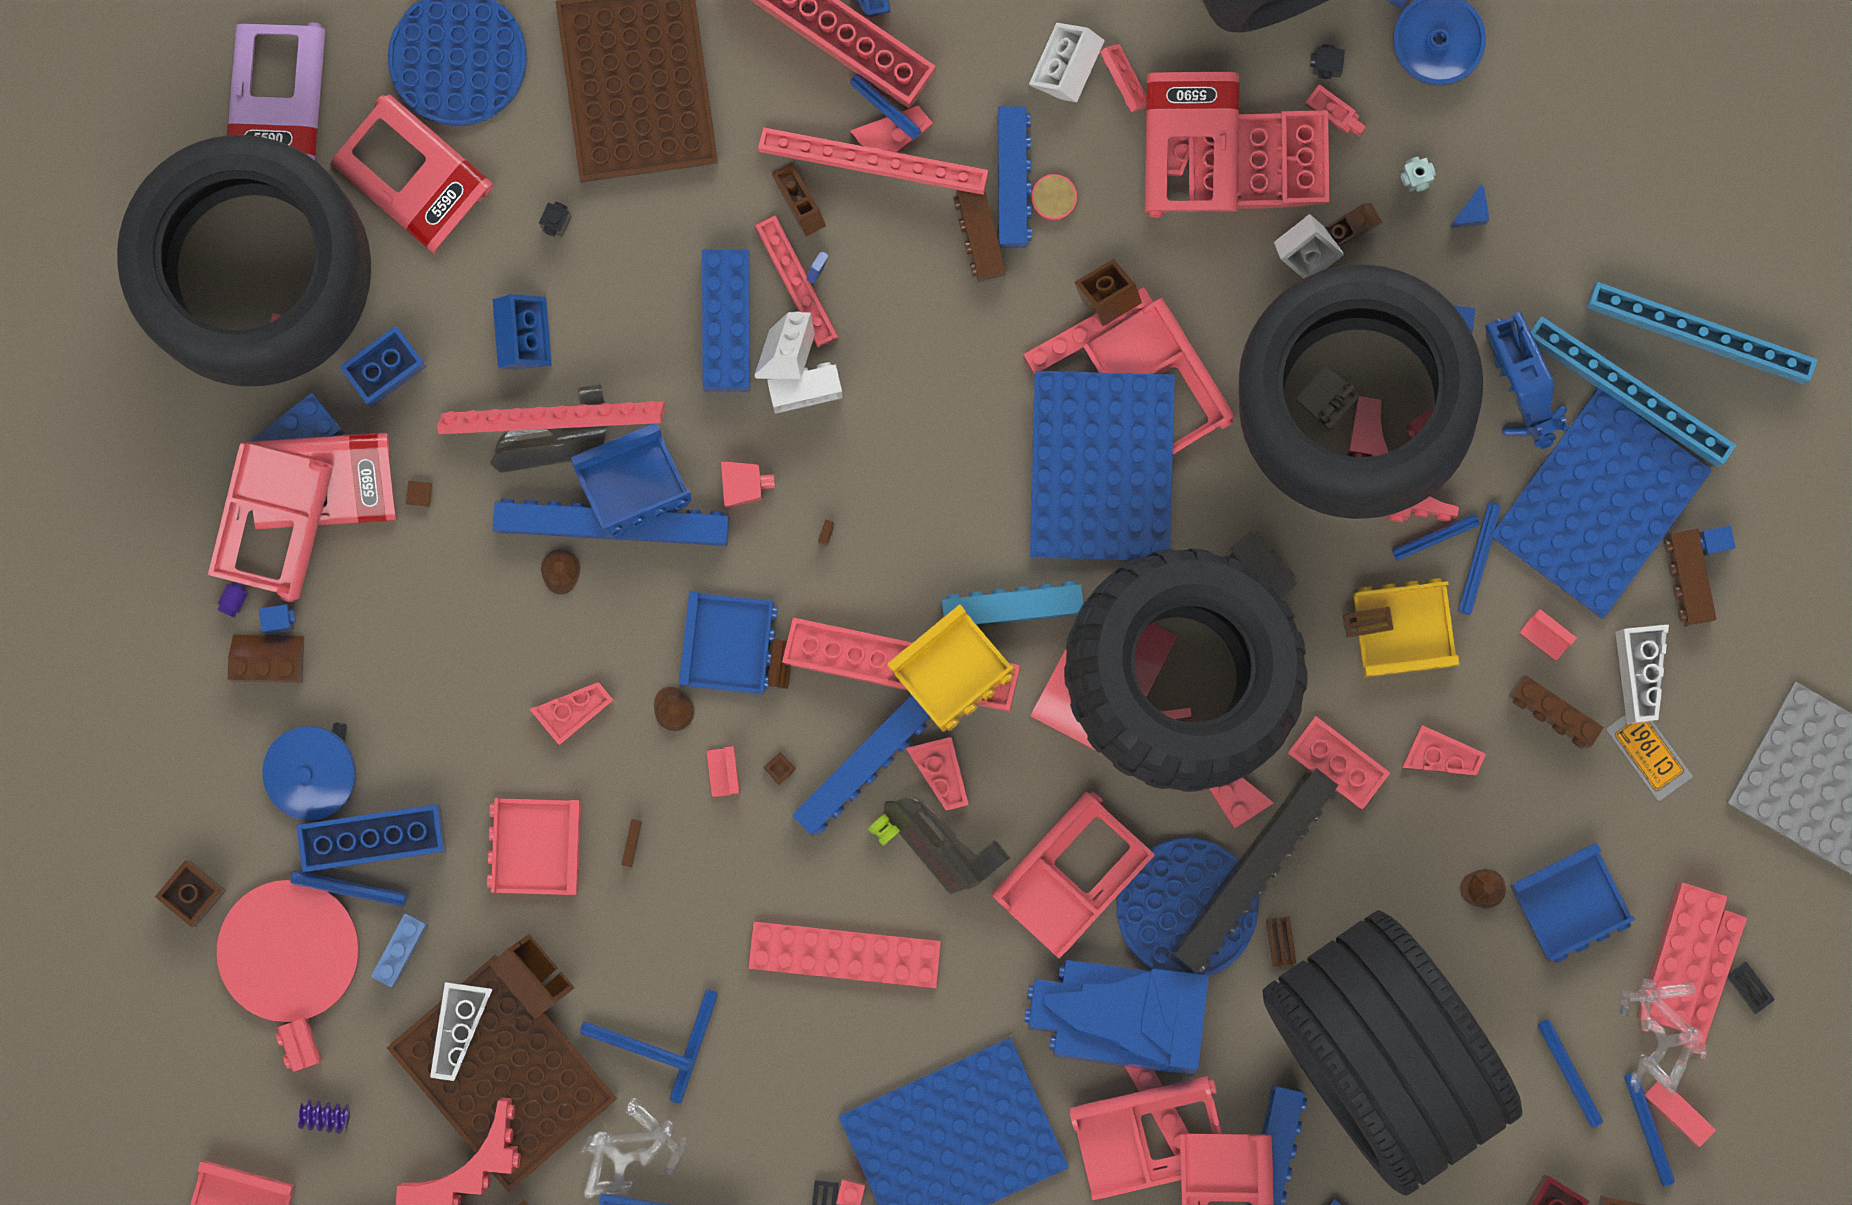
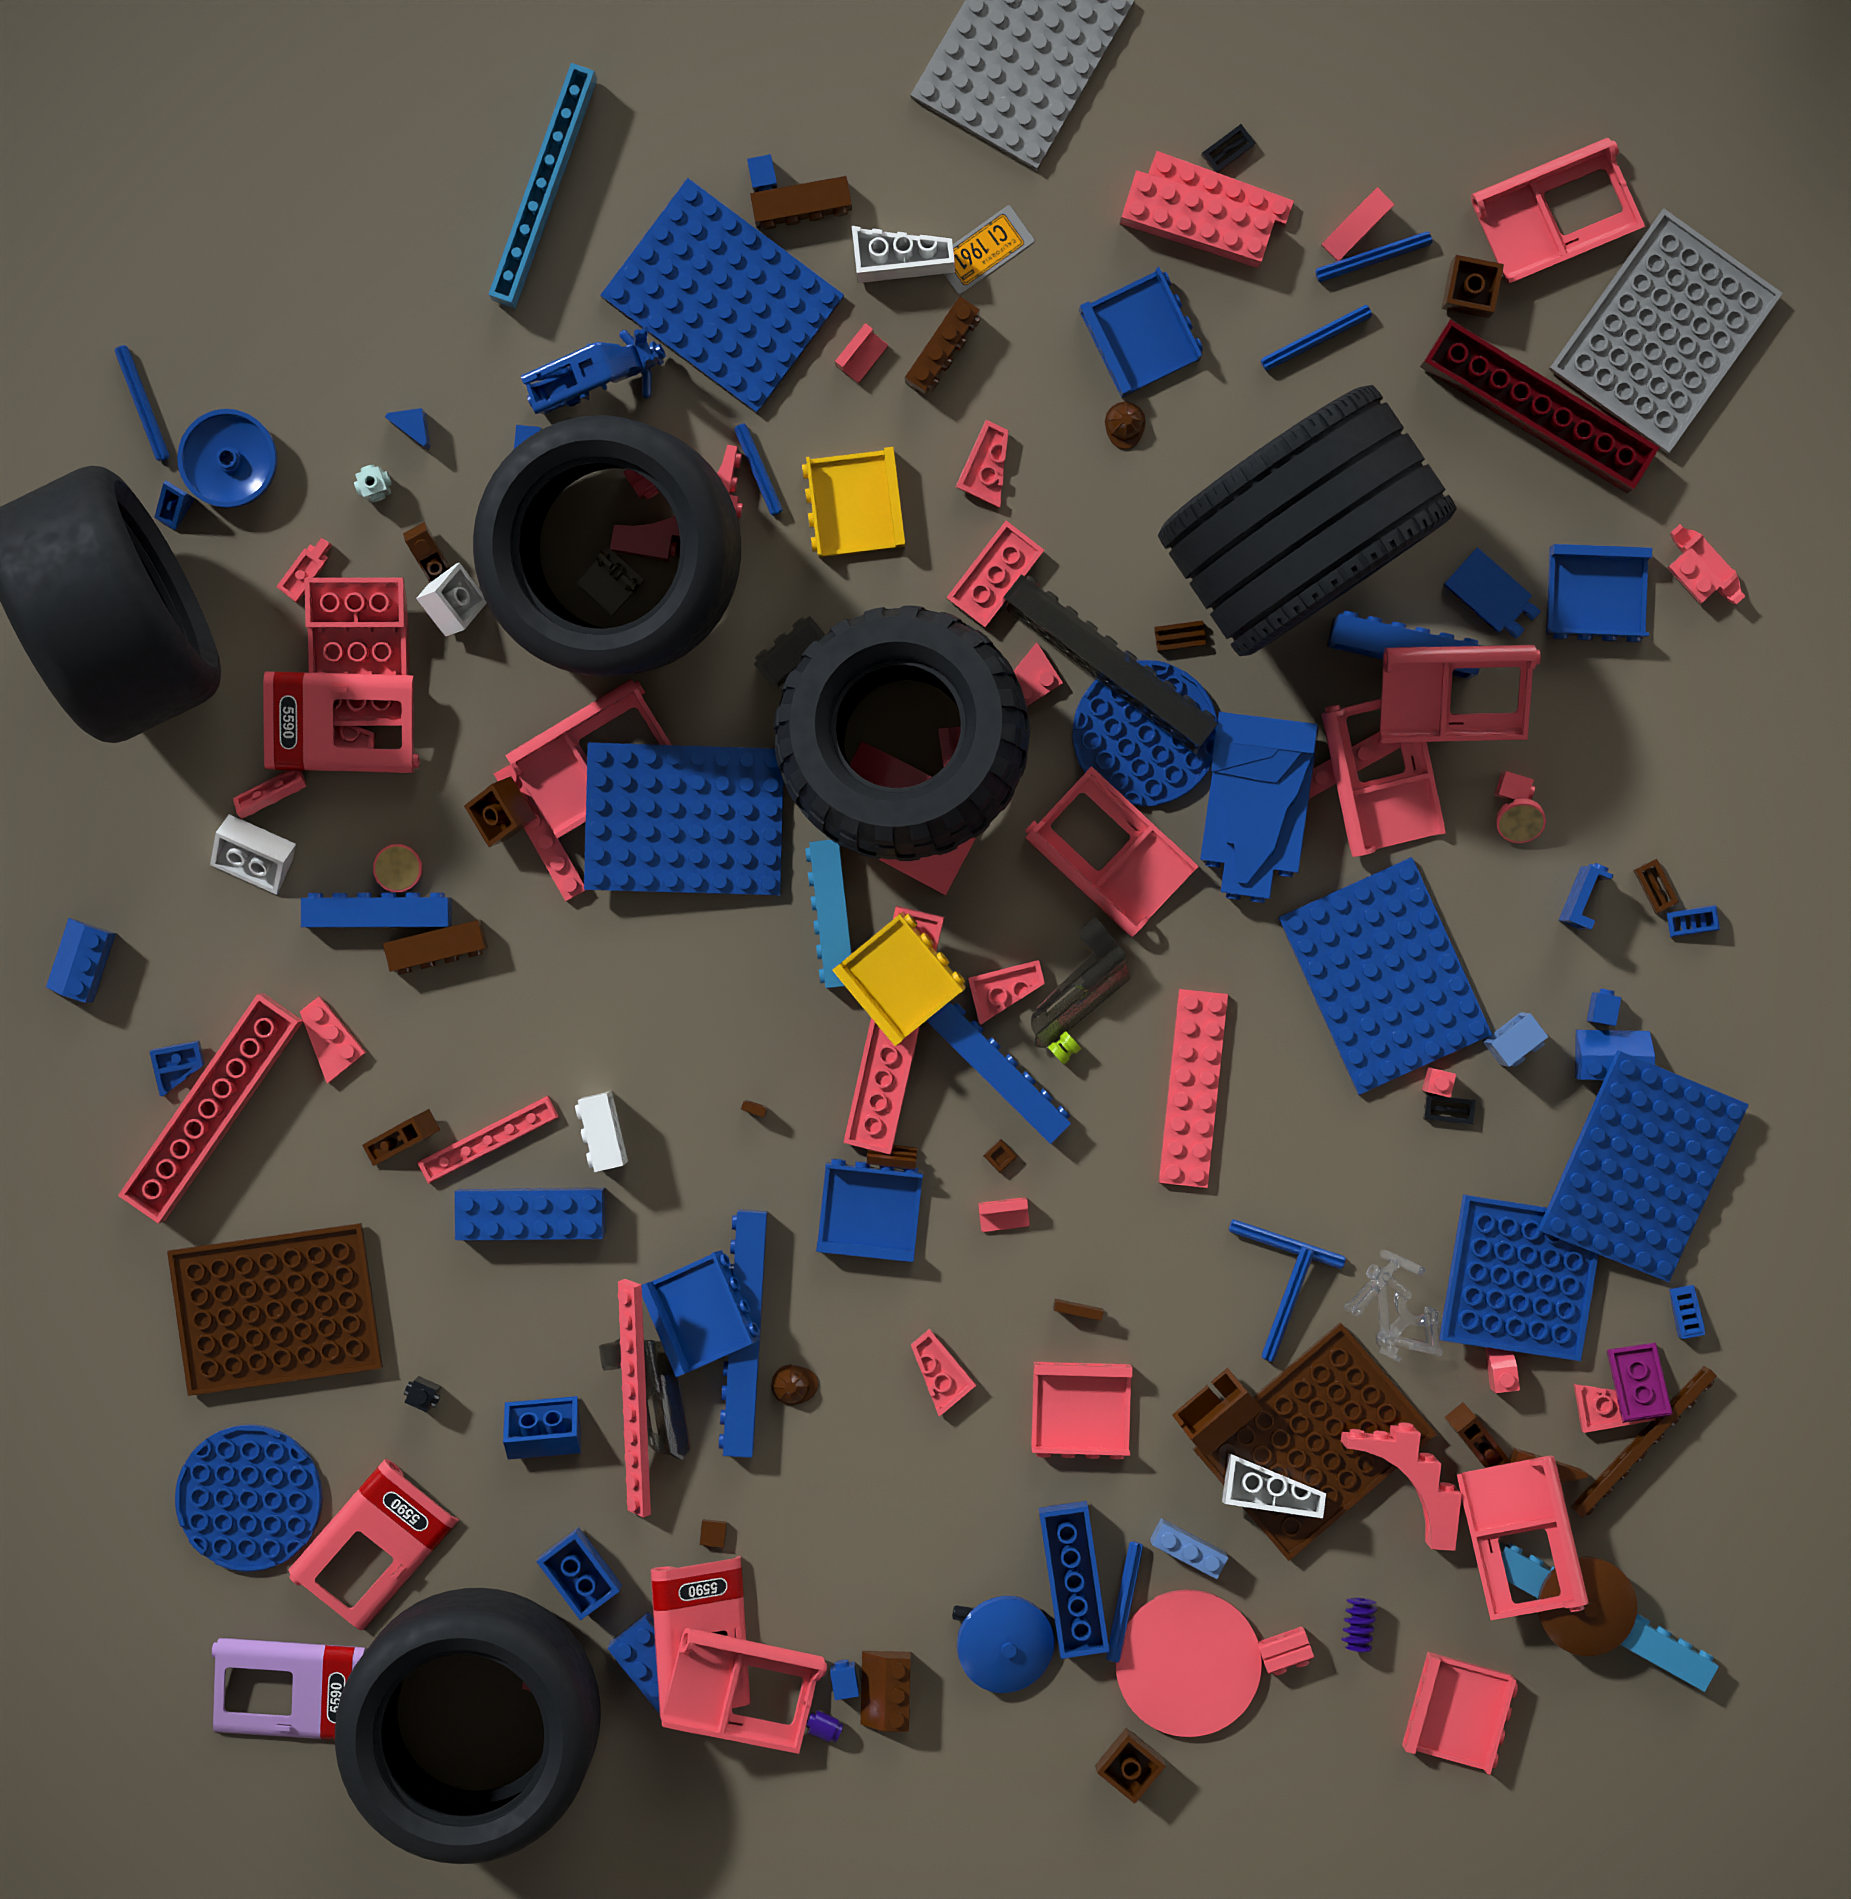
camera: 85 degrees left, 5 degrees up
reddish brown piece [654,687,694,731] -> none
coral torso [721,462,775,508] -> none
white slope [755,312,815,379] -> none
coral plate [758,127,989,195] -> none
blue tile [806,251,829,284] -> none
blue axle [850,74,921,139] -> none
black brick [1309,44,1345,79] -> none
reddish brown tile [1343,607,1394,638] -> none
blue axle [1458,503,1501,615] -> none
dark azure brick [1530,316,1736,468] -> none
clear piece [1619,979,1707,1093] -> none

